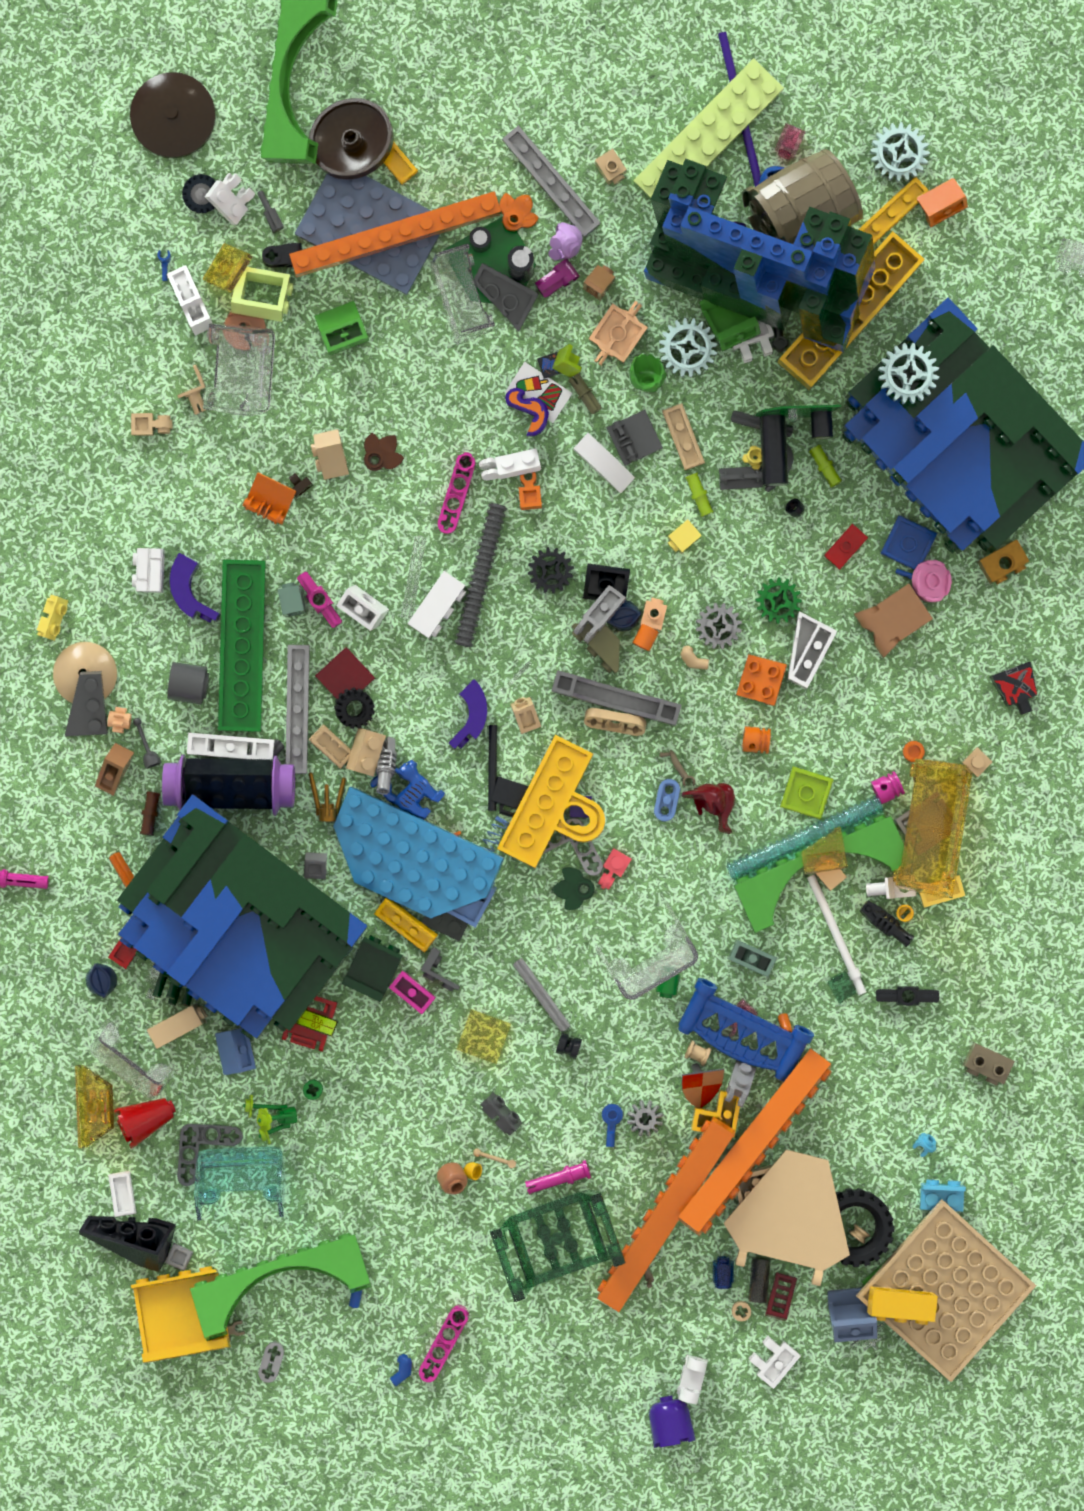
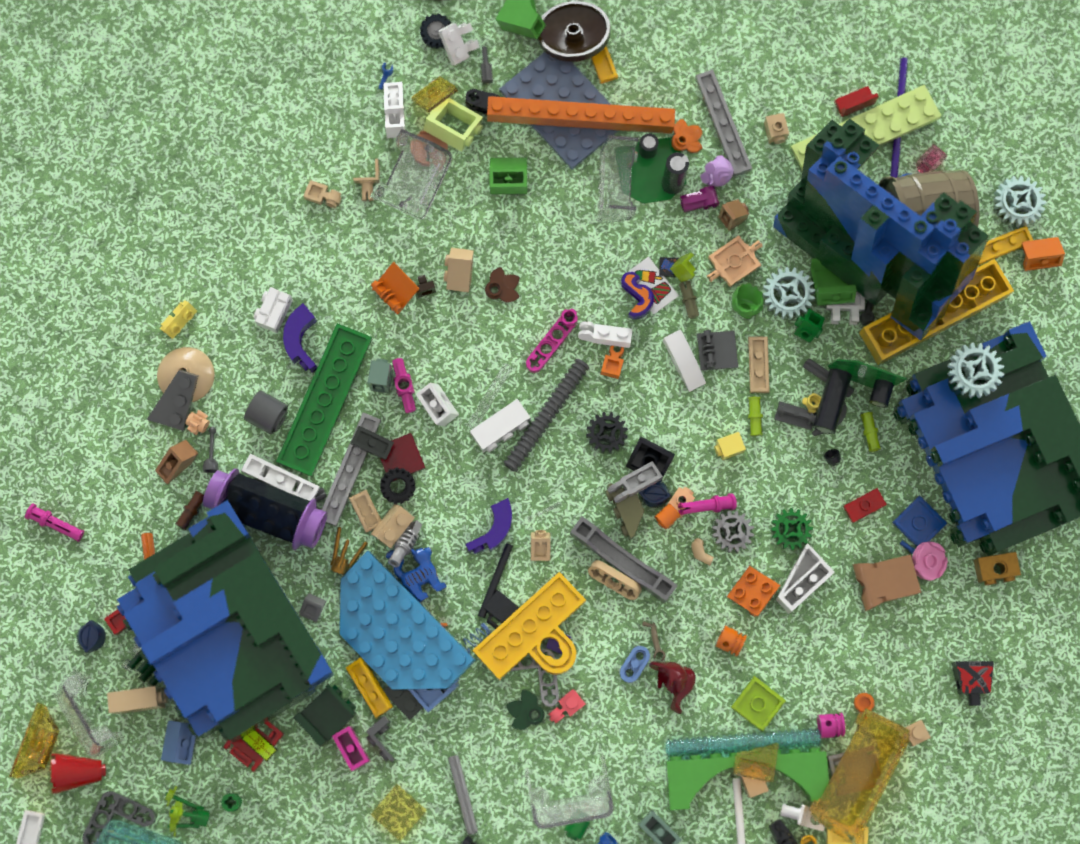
camera: 20 degrees right, 10 degrees down
dark grey wing [473,263,539,331] -> none
none -> pearl dark grey plate [350,426,394,460]
none -> dark pink pin [678,493,737,515]
none -> green brick [794,308,825,343]
none -> red panel [834,86,879,117]

